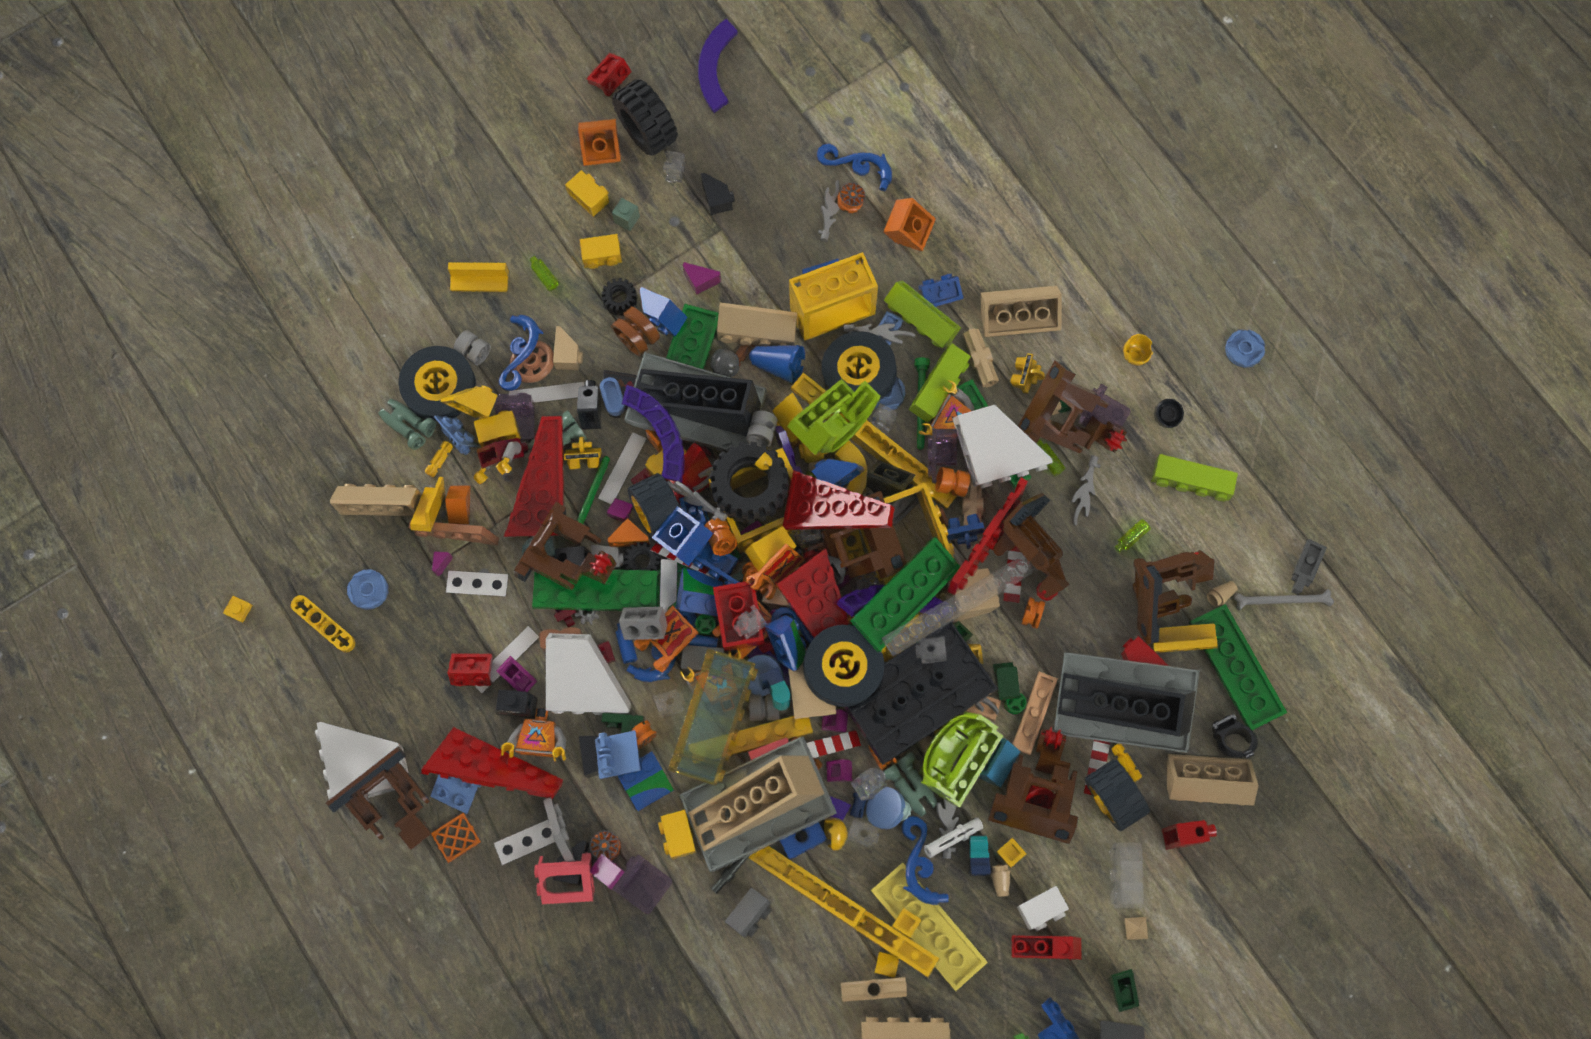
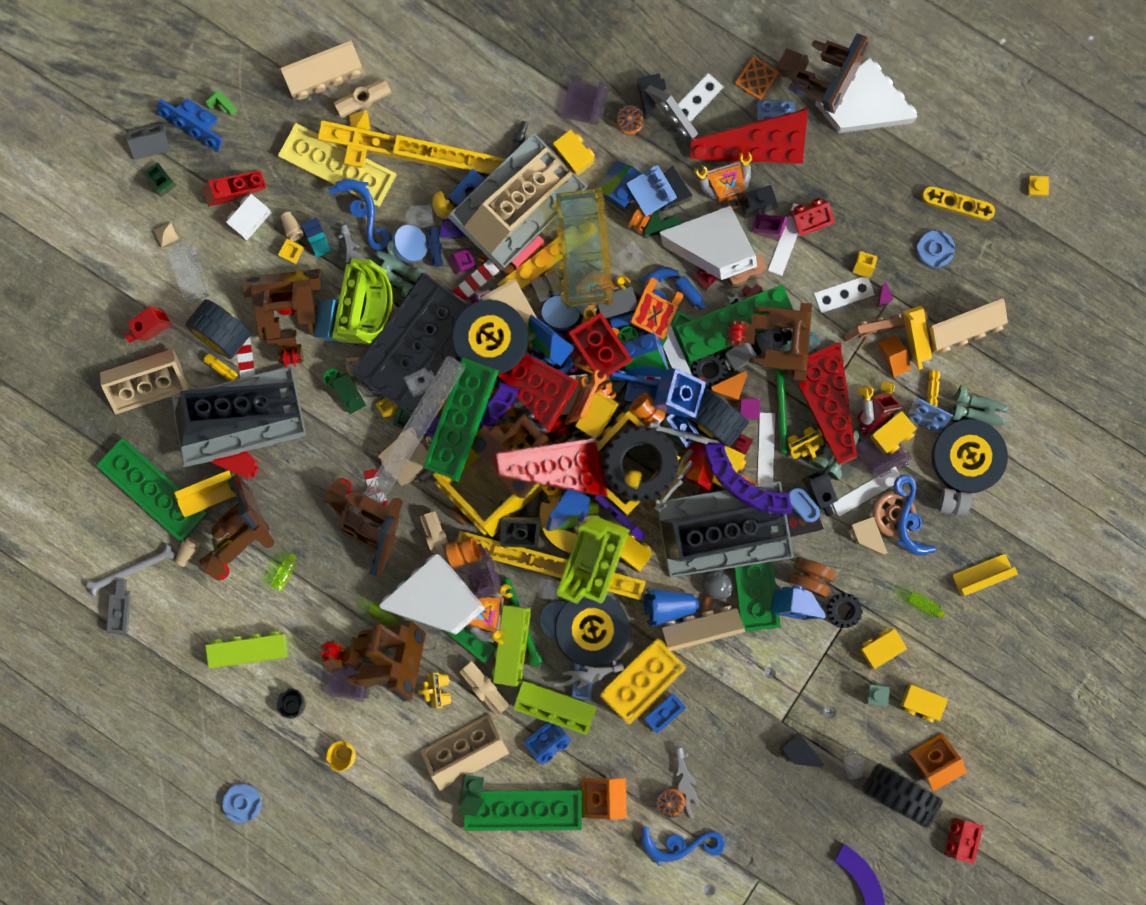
camera: 155 degrees right, 10 degrees up
yellow slope [441,385,498,418] -> none
coral panel [534,853,595,904] -> none
slope [590,854,624,890] -> none
light grey brick [619,607,668,640] -> none
magenta slope [683,262,721,295] -> none
dark grey slope [725,887,772,939] -> none
clear brick [733,605,767,639] -> none
light grey wheel [746,410,778,447] -> none
leg [759,667,791,711] -> none
clear brick [851,768,887,801] -> none
white pin [924,817,983,858] -> none
blue hips [947,514,984,549] -> none
red wing [948,477,1028,596] -> none
light nougat tile [1012,671,1058,756] -> none
orange wheel [1021,597,1045,629] -> none
light grey piece [1071,455,1101,526] -> none
black piece [1212,714,1258,760] -> none
none -> dark green slope [456,774,484,816]
none -> green plate [464,790,582,831]
none -> yellow slope [853,251,877,278]

